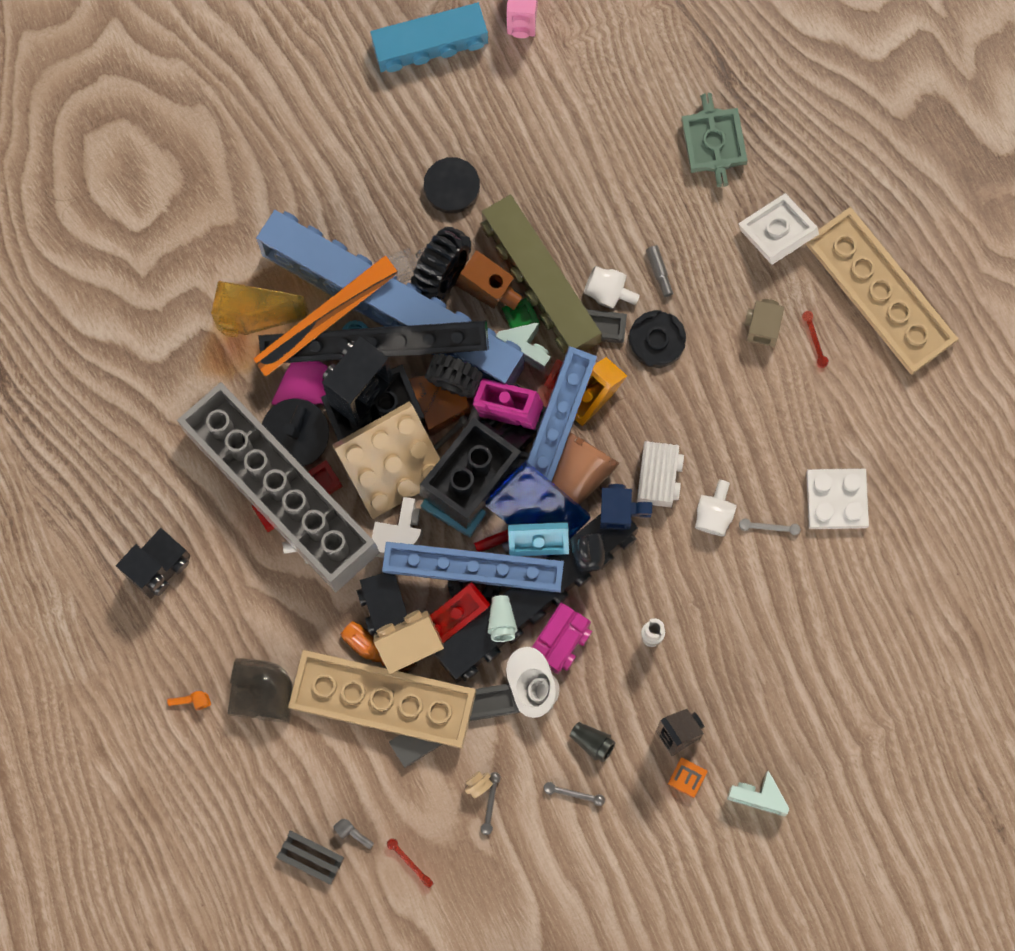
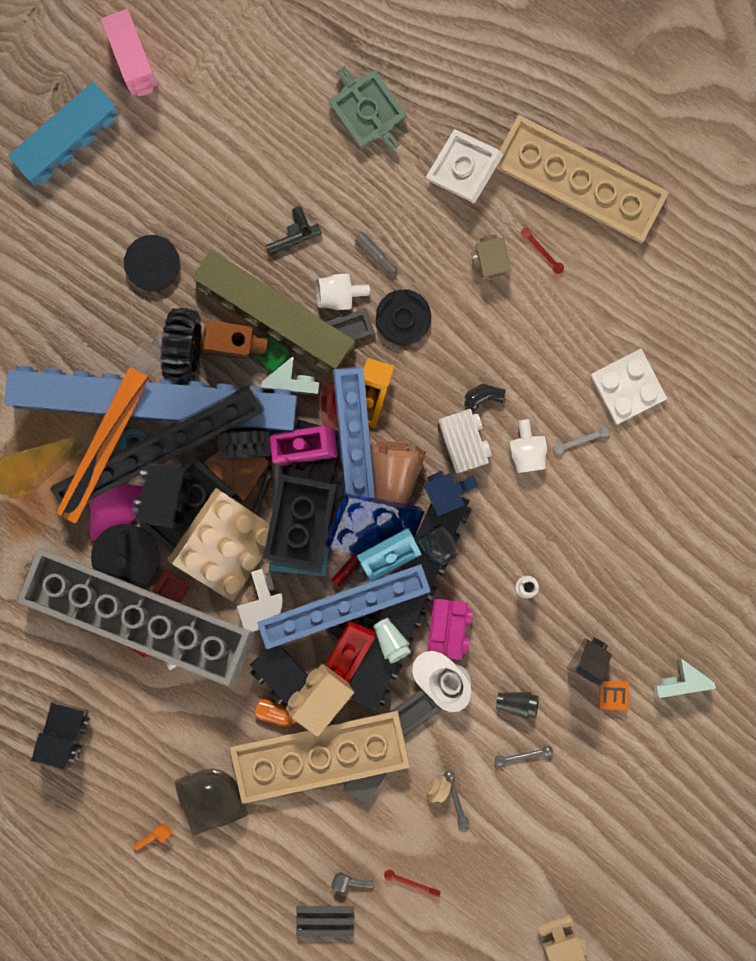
camera: 30 degrees left, 10 degrees up
none -> pearl dark grey hose [266,206,322,255]
none -> black arm [464,384,506,410]

